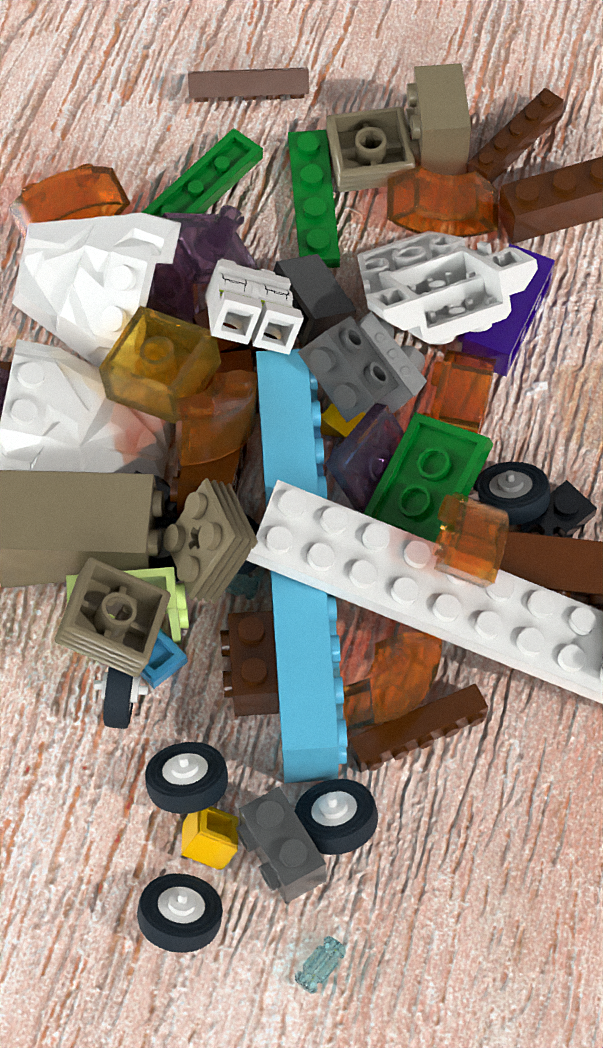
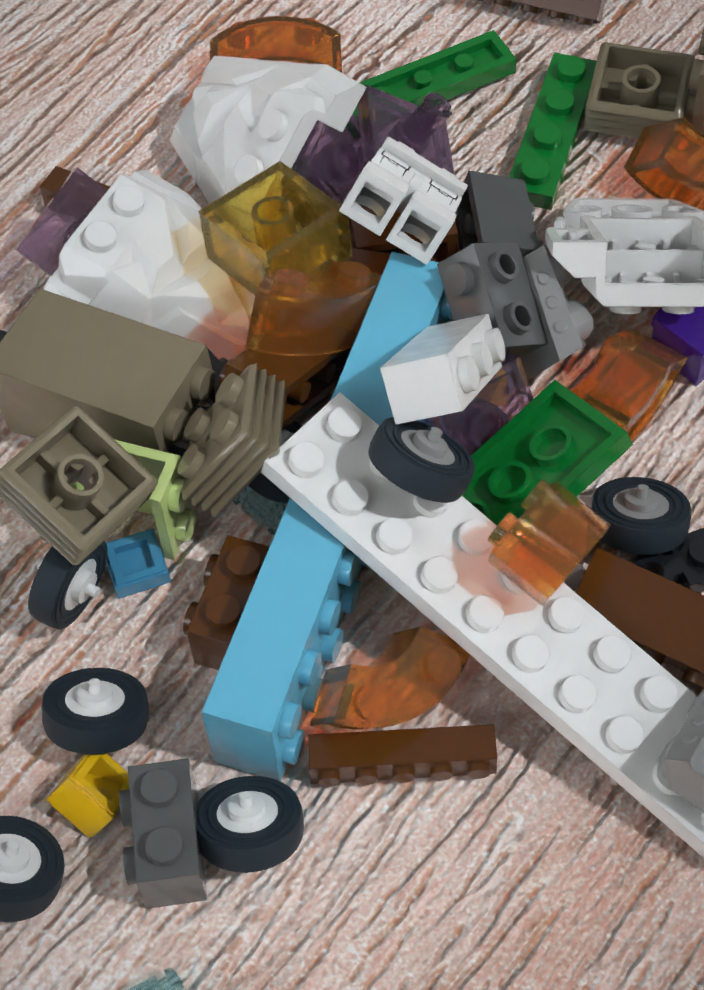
camera: 25 degrees right, 5 degrees down
none -> black wheel [368,417,475,503]
none -> white brick [380,314,505,425]

